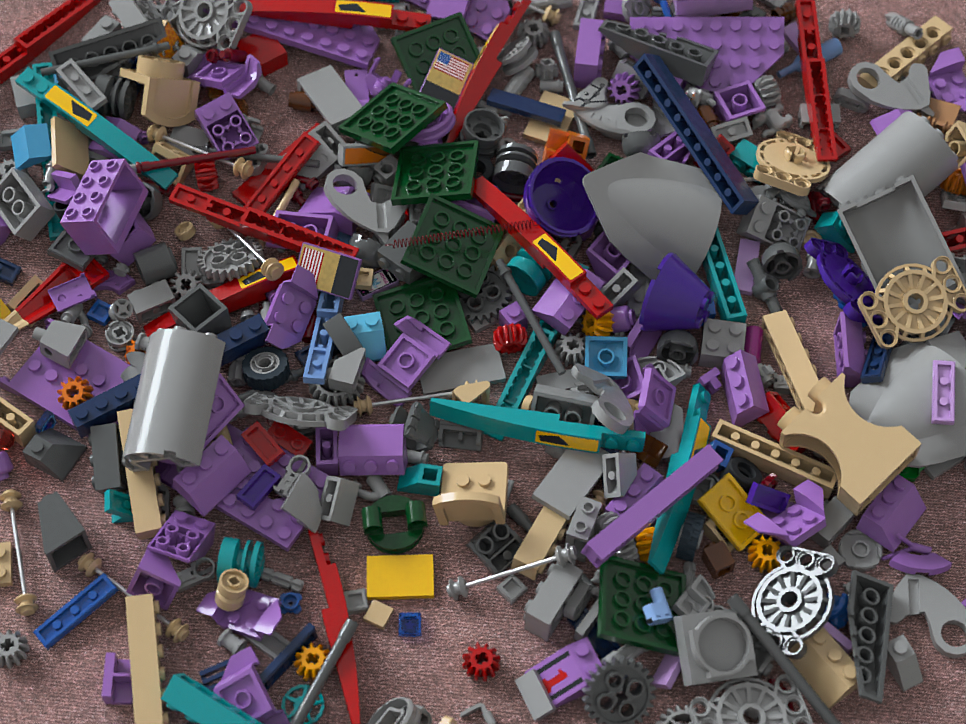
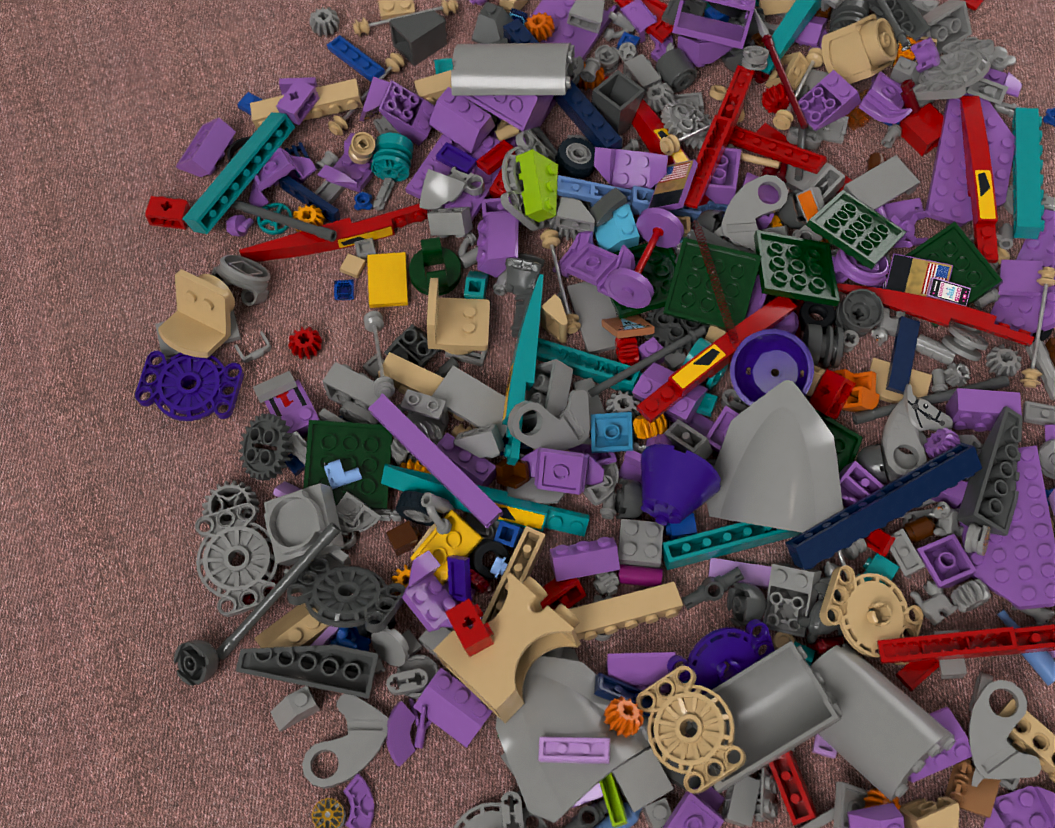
camera: 90 degrees right, 5 degrees up
medium lavender tile [695,367,722,395] -> none
none -> medium lavender brick [276,79,319,125]
none -> light grey tile [371,626,410,667]
none -> light grey beam [386,669,429,696]
none -> light grey plant [421,492,453,534]
none -> red brick [445,598,494,657]
none -> light blue plate [490,556,508,578]
none -> lime wedge [515,149,558,222]
none -> nougat tile [602,315,654,339]
none -> orange gear [604,696,644,738]
none -> medium lavender piece [605,207,684,309]
none -> light grey wheel [741,46,769,70]
none -> medium lavender piece [911,37,940,73]
none -> tile [926,277,971,306]
none -> light grey wheel [965,523,990,556]

